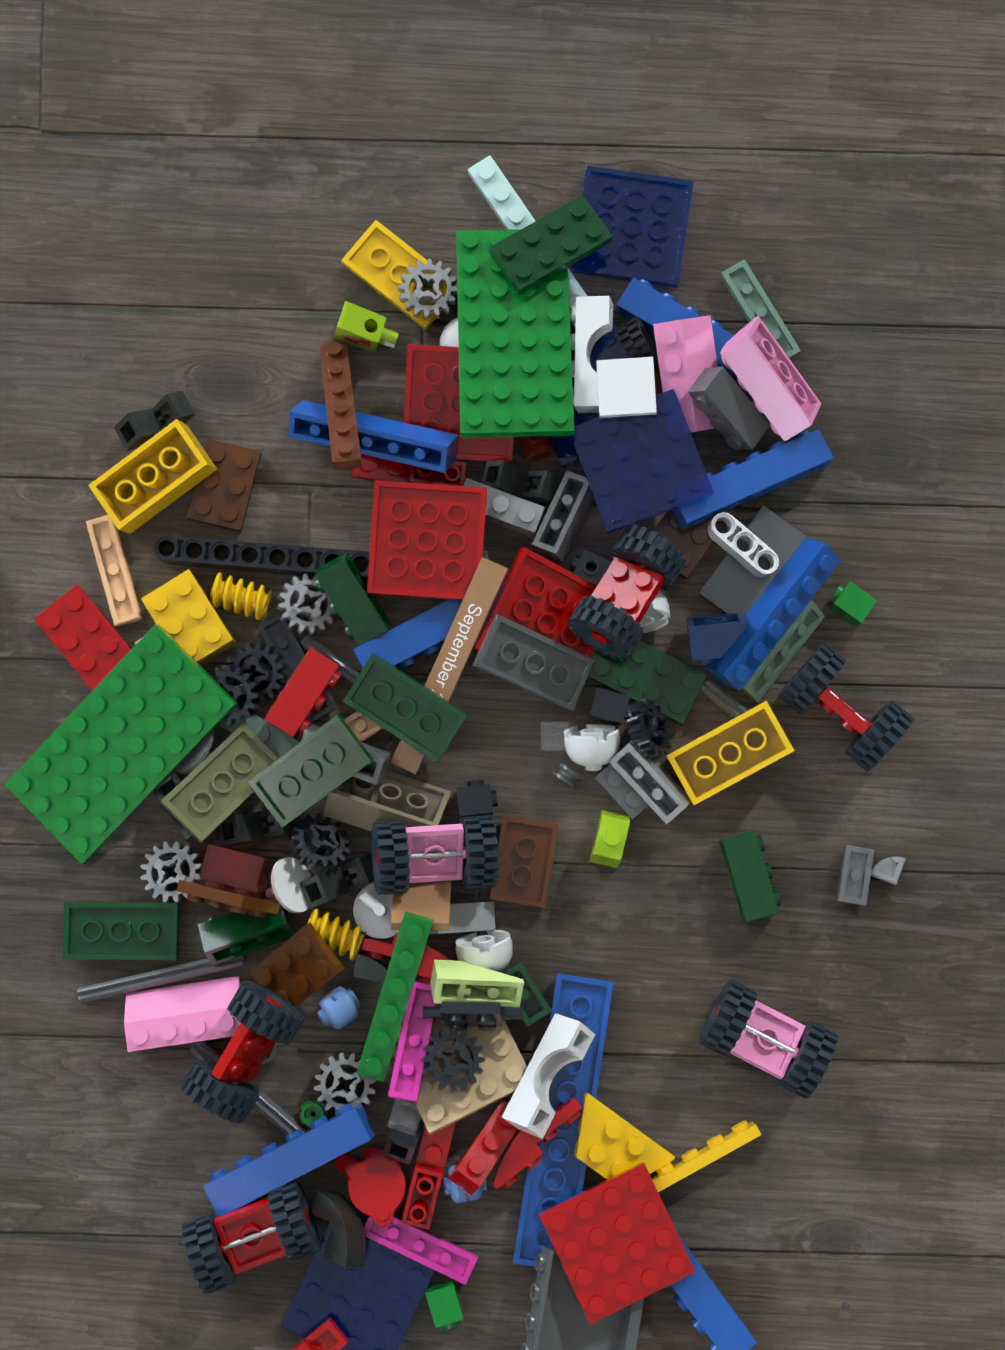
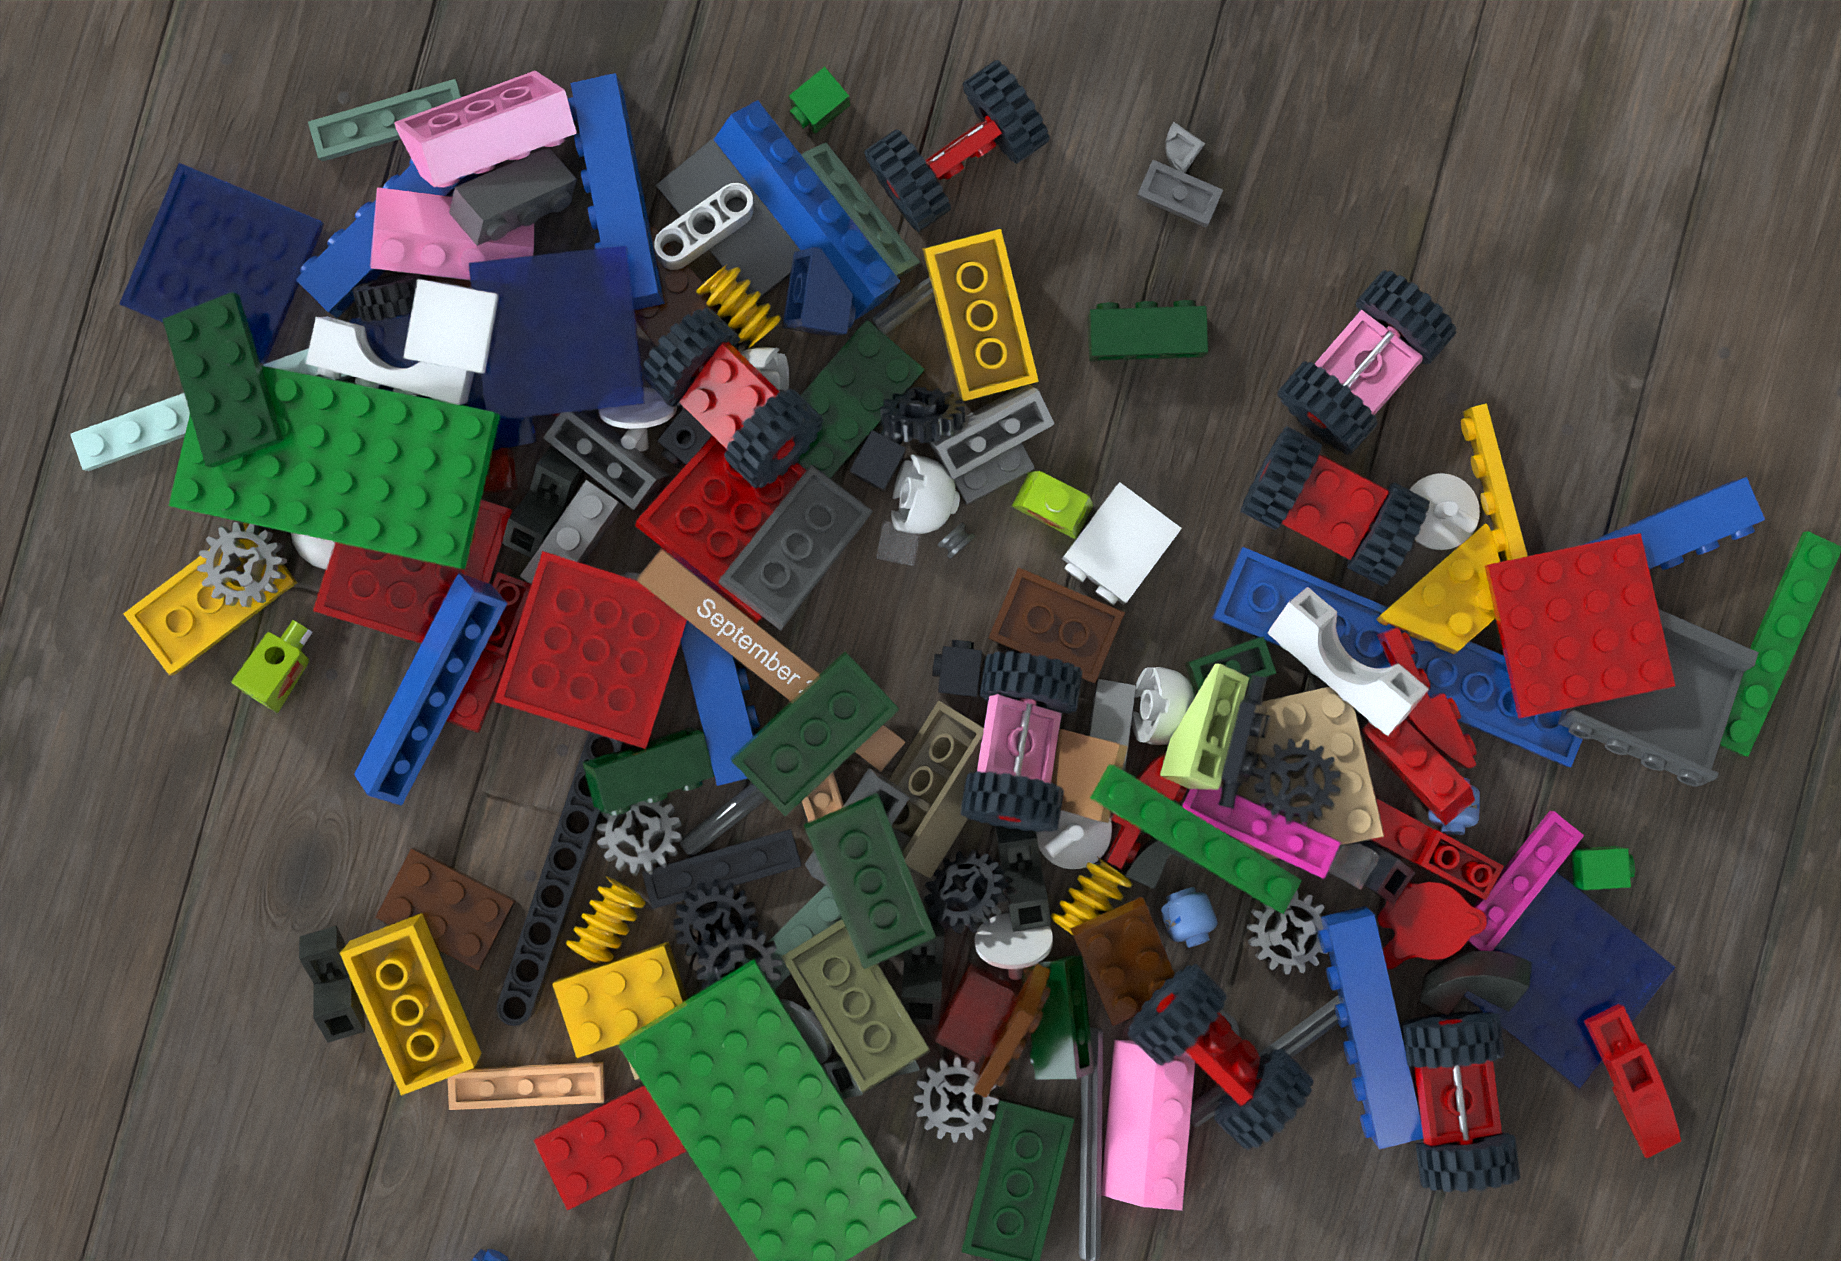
camera: 80 degrees left, 5 degrees up
red brick [264,647,342,739] -> none
green plate [299,1100,328,1128] -> none
copper plate [319,341,362,470] -> none
none -> white shield [599,387,677,451]
none -> yellow piece [696,265,781,349]
none -> white brick [1062,482,1182,605]
none -> plate [1240,426,1430,586]
none -> white shield [1409,473,1480,550]

